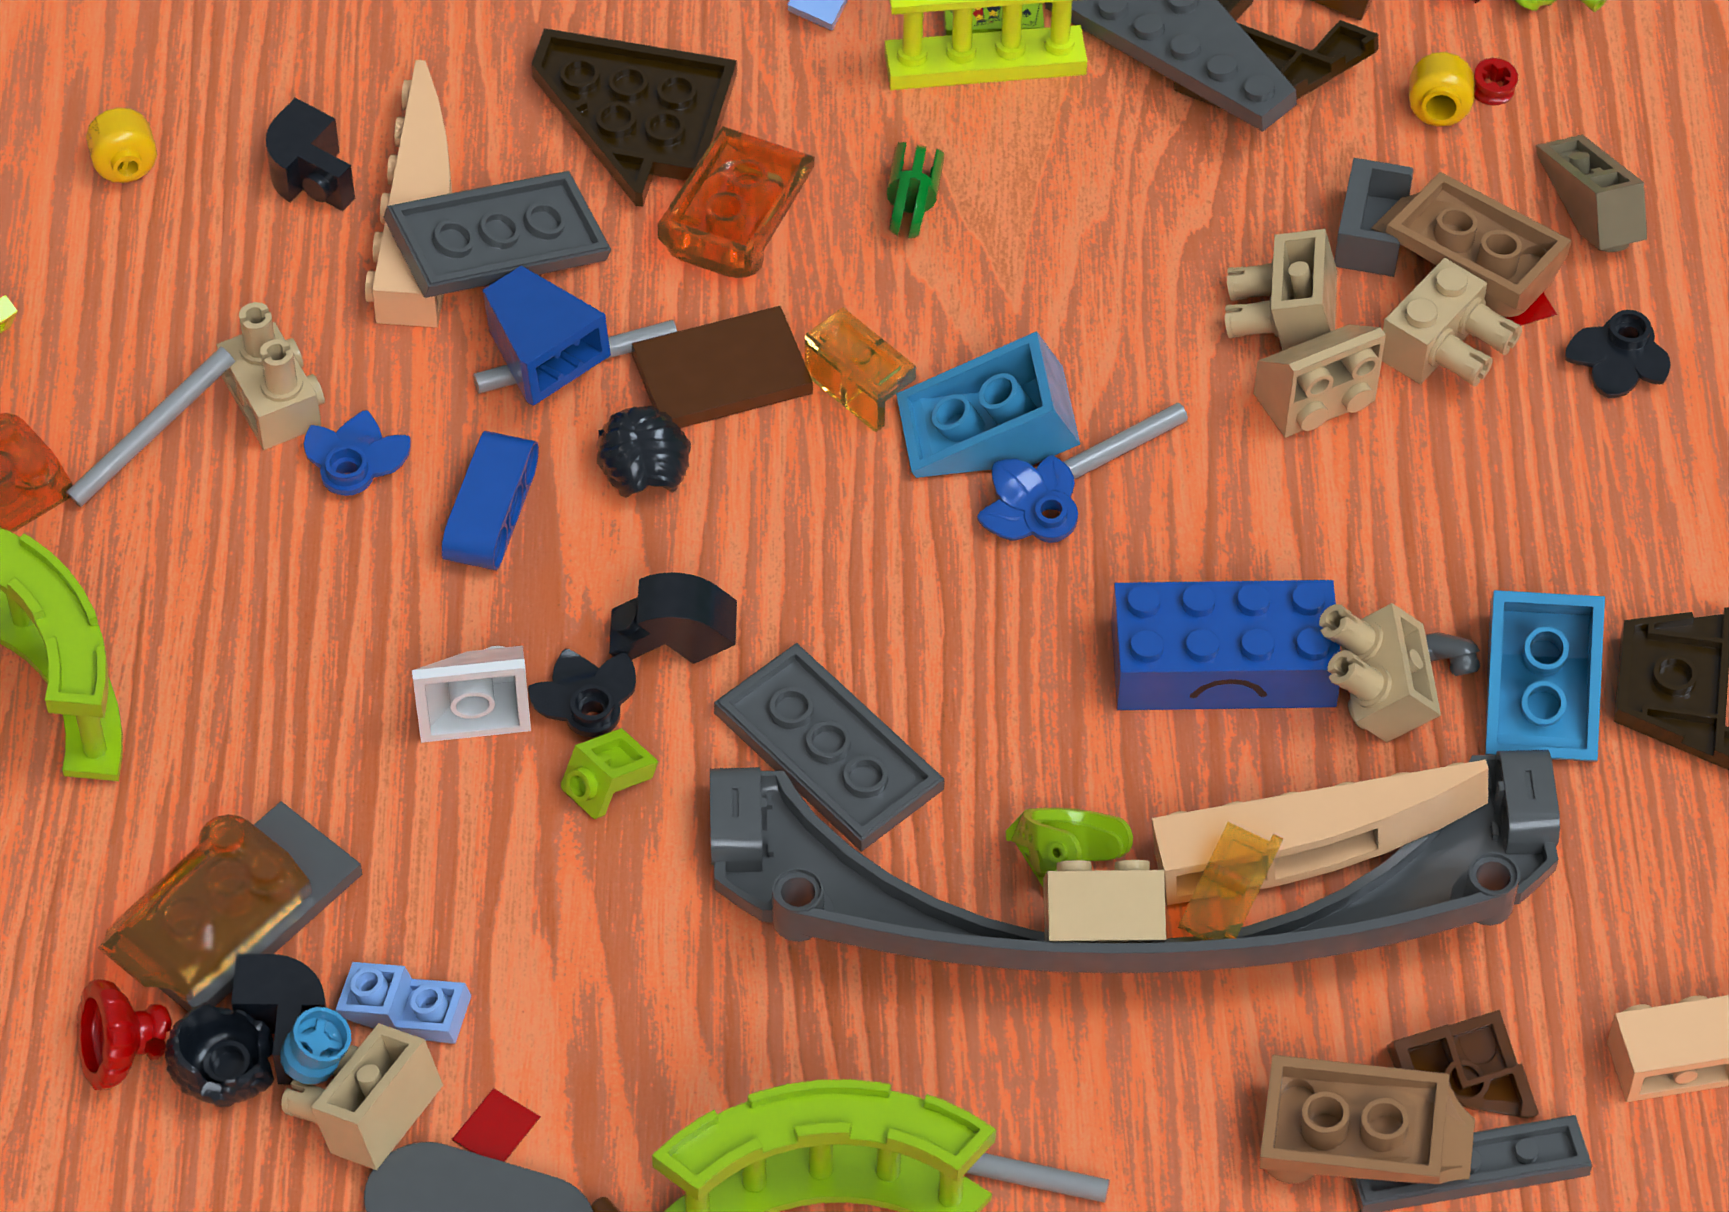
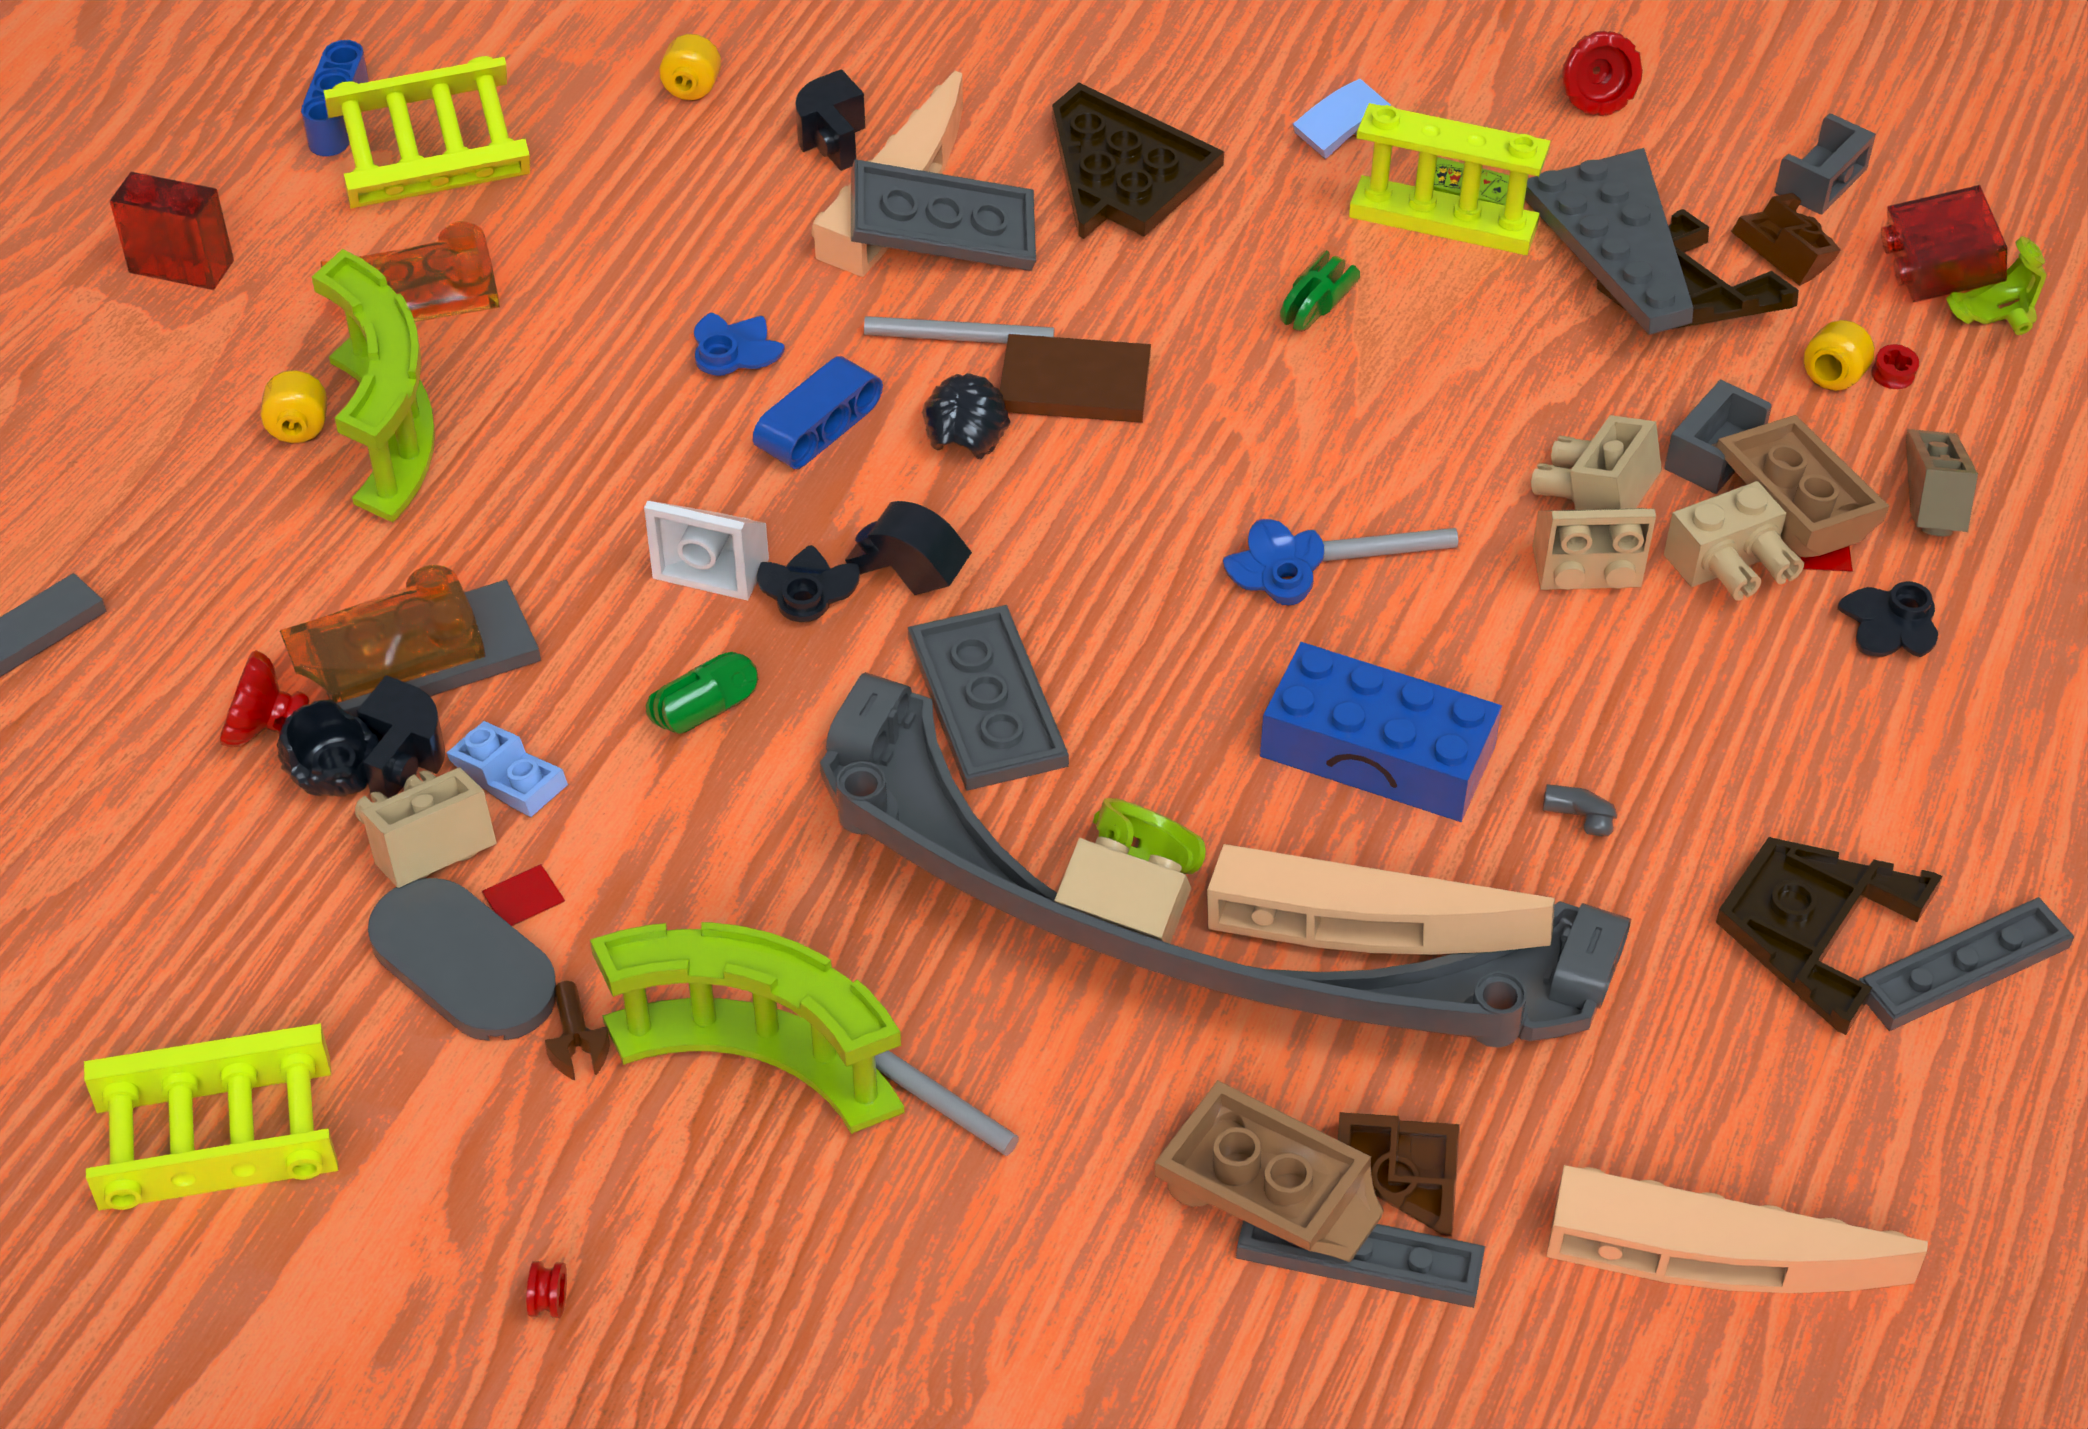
camera: 25 degrees right, 5 degrees down
light grey bar [66,347,236,507] -> none
tan brick [216,302,325,450] -> none
dark azure wheel [280,1007,351,1084] -> none
blue slope [483,265,611,406] -> none
lime bracket [561,728,659,819] -> none
clear orange slope [658,126,815,278] -> none
clear yellow panel [805,307,916,432] -> none
dark azure slope [896,331,1080,478] -> none
clear yellow panel [1178,822,1283,940] -> none
tan brick [1319,603,1441,743] -> none
dark azure slope [1485,590,1605,762] -> none
none -> green arm [645,652,759,734]

